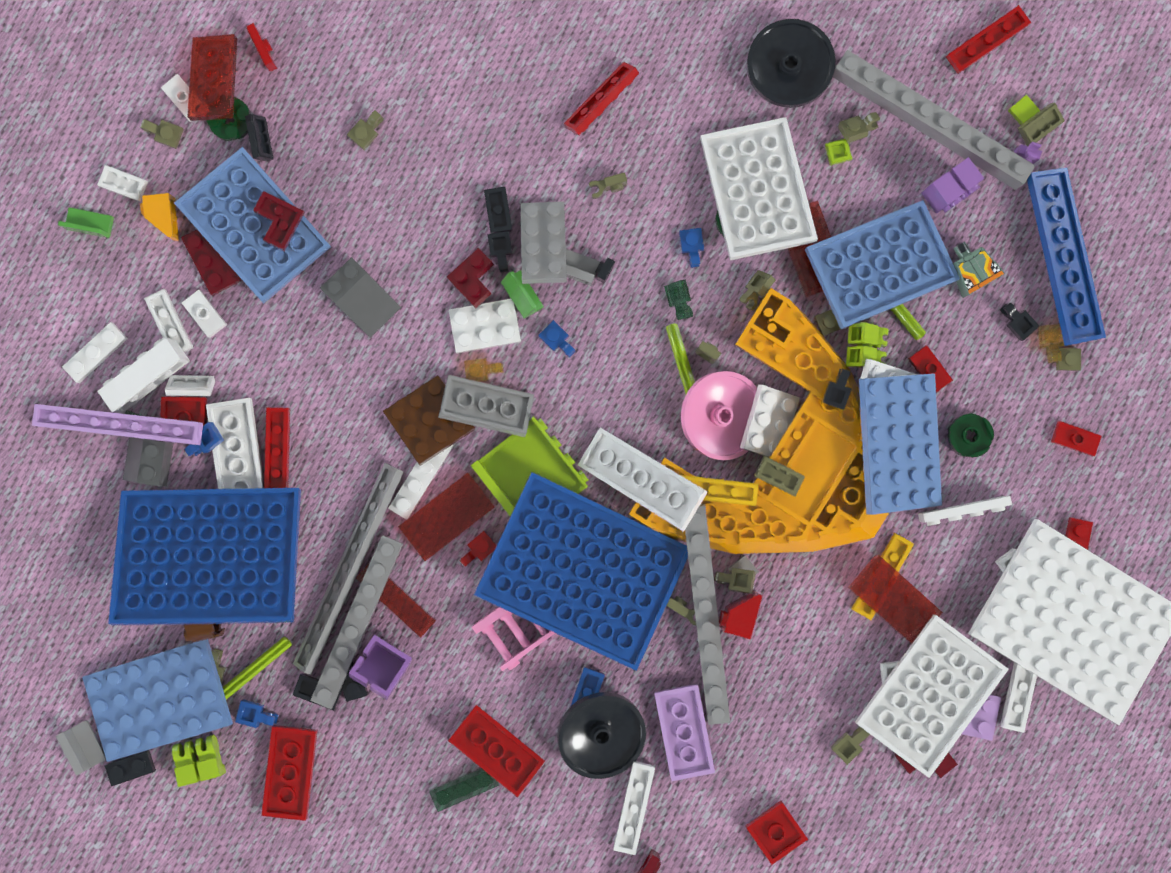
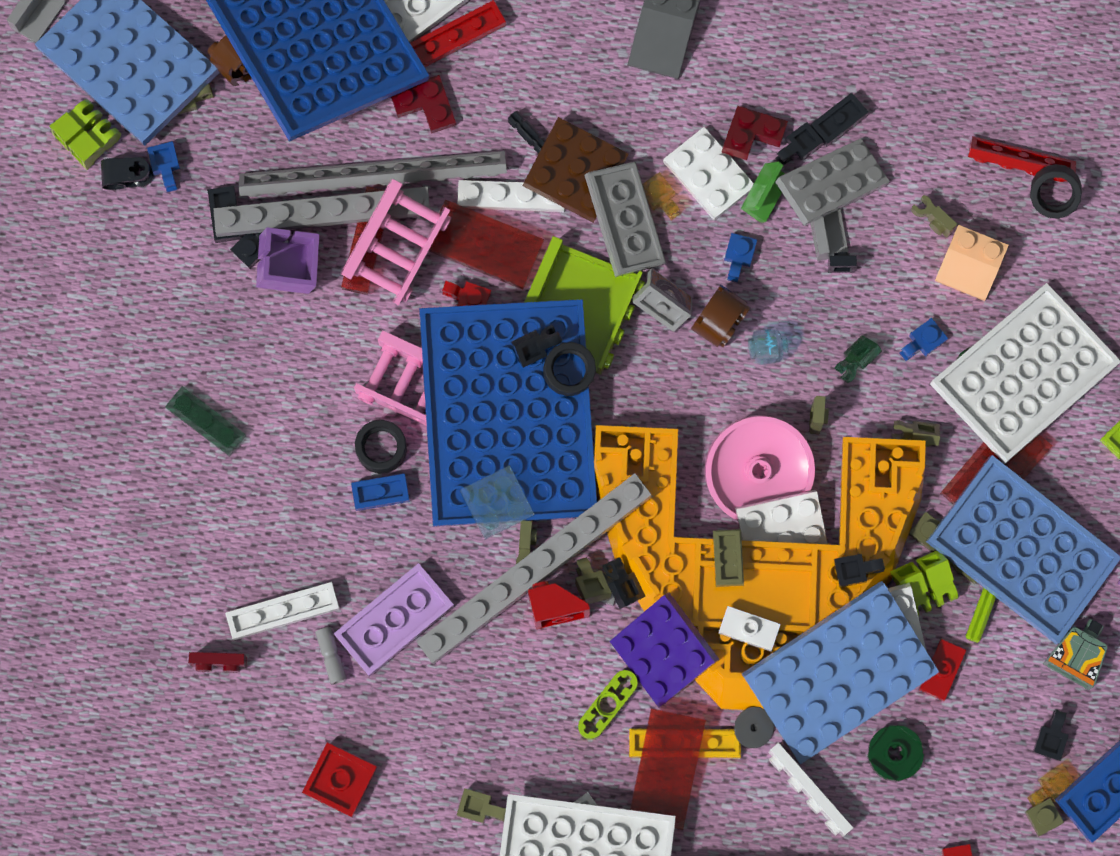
camera: 60 degrees right, 10 degrees down
black plate [105,750,156,787] -> none
lime axle [222,637,292,700] -> none
red plate [261,725,318,821] -> none
red plate [448,705,545,798] -> none
black dish [557,692,646,779] -> none
white plate [578,428,708,531] -> none
lime axle [666,323,695,394] -> none
yellow tile [680,475,759,506] -> none
none -> black piece [101,157,154,190]
none -> light grey piece [315,627,347,685]
none -> bright pink fence [340,179,451,305]
none -> black tyre [355,420,407,474]
none -> dark red plate [391,75,456,134]
none -> clear light blue plate [460,465,535,540]
none -> black axle [508,111,546,154]
none -> black plate [511,325,562,368]
none -> black tyre [543,342,596,396]
none -> lime beam [578,670,638,740]
none -> black plate [602,557,646,609]
none -> dark purple plate [609,592,719,708]
none -> light grey panel [632,268,692,332]
none -> reddish brown brick [691,284,751,348]
none -> white plate [718,606,781,651]
none -> dark grey piece [734,707,774,748]
none -> clear light blue head [748,328,788,365]
none -> light nougat slope [935,225,1009,301]
none -> black tyre [1030,164,1082,219]

